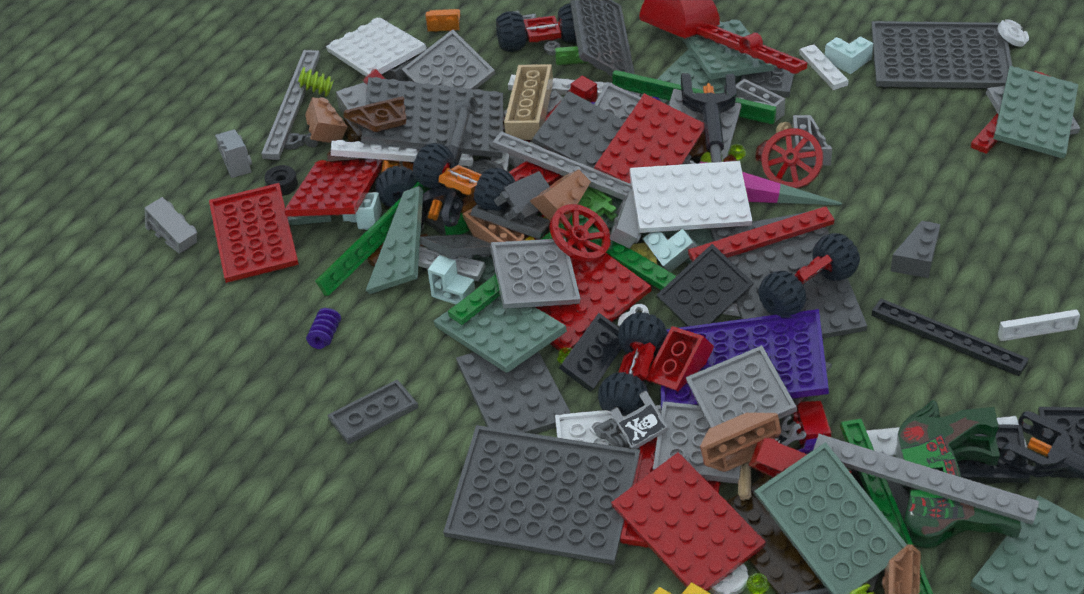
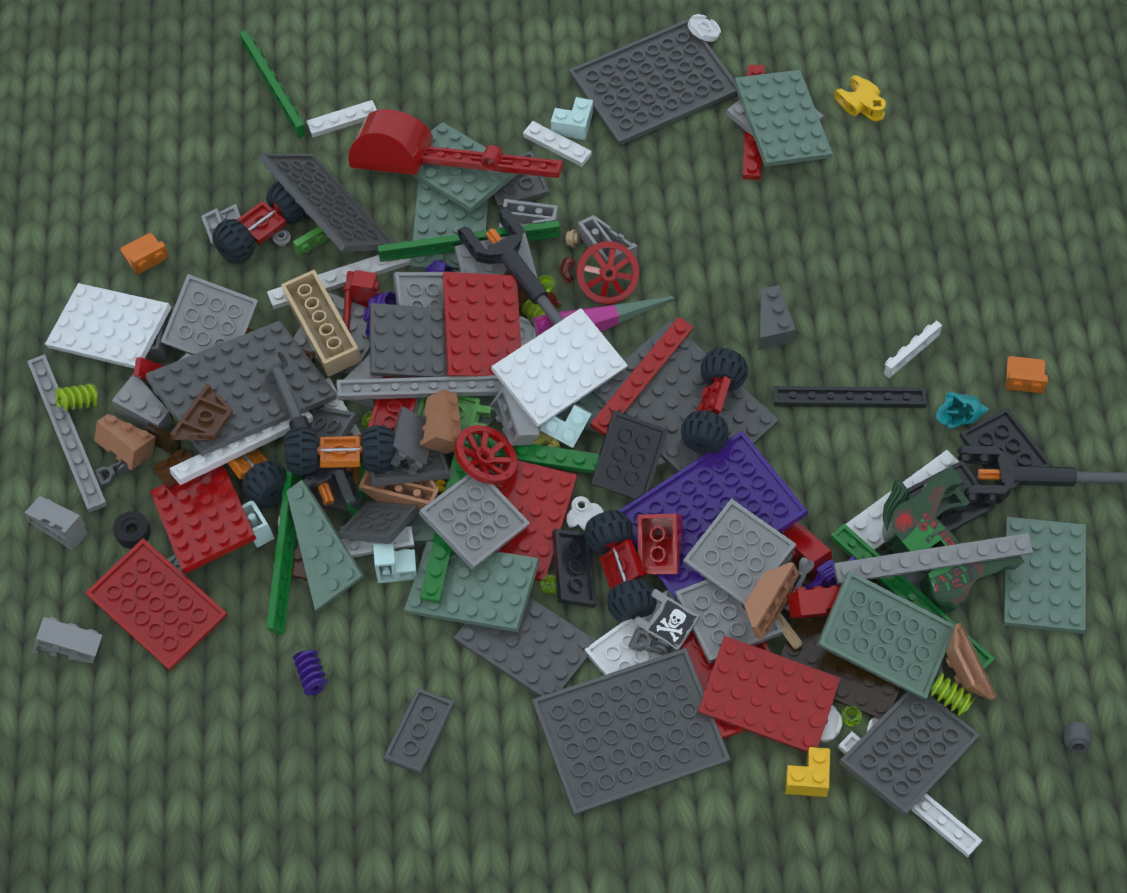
camera: 35 degrees left, 15 degrees up
none -> teal head [936,392,989,429]

